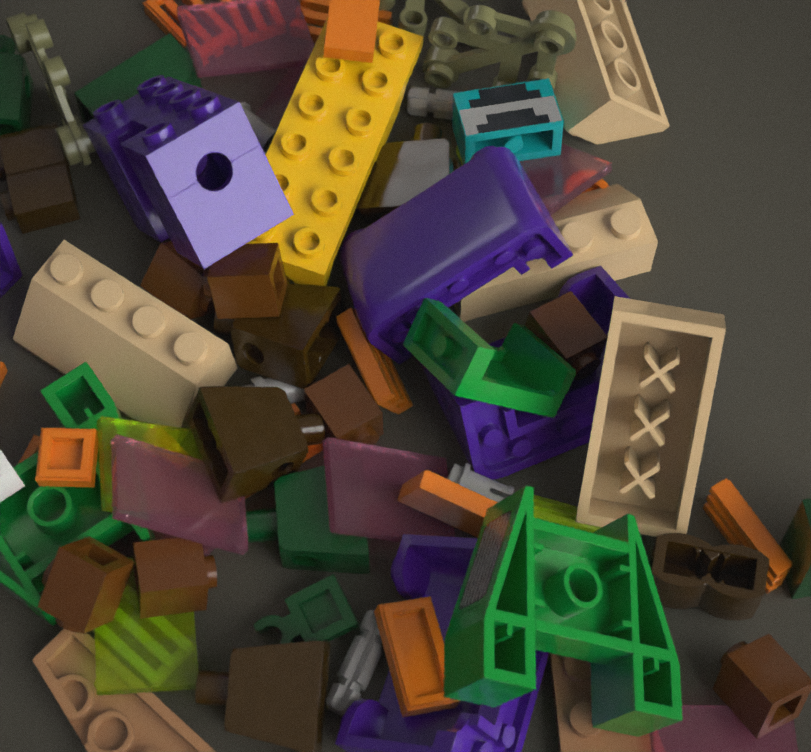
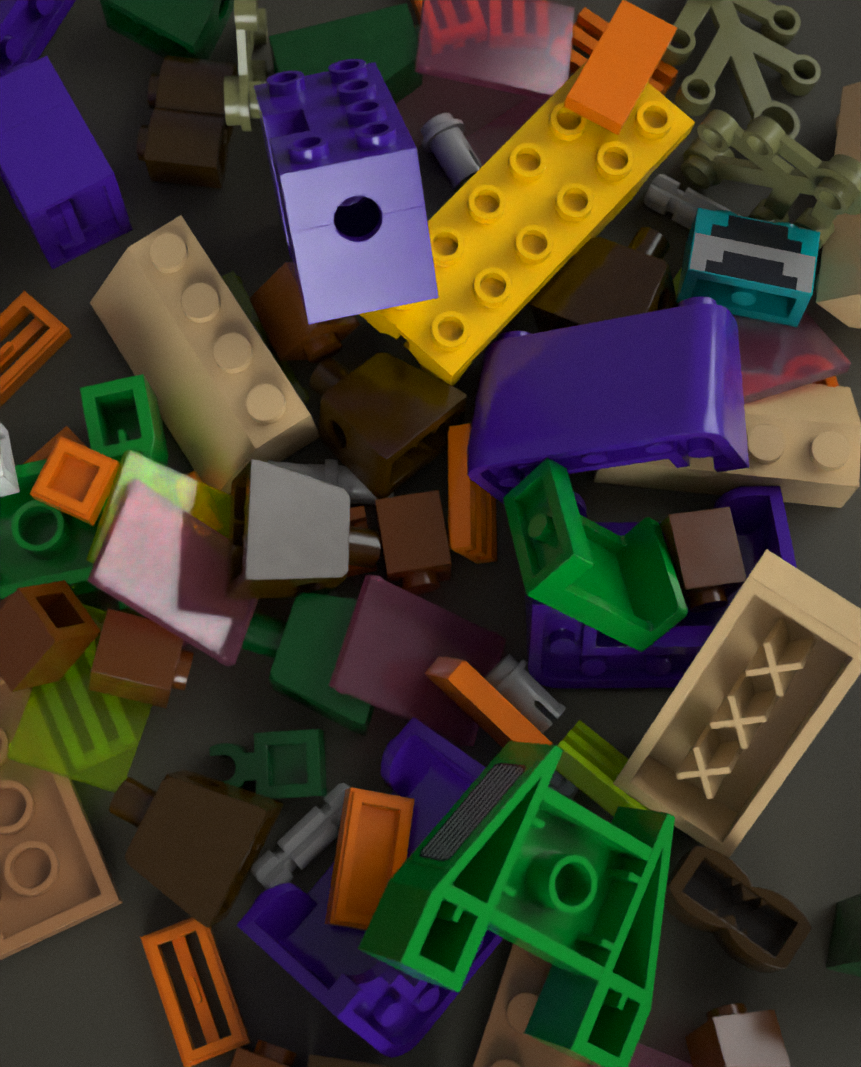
camera: 20 degrees right, 10 degrees up
reddish brown brick [203,243,288,319] -> none
orange tile [703,478,793,594] -> none

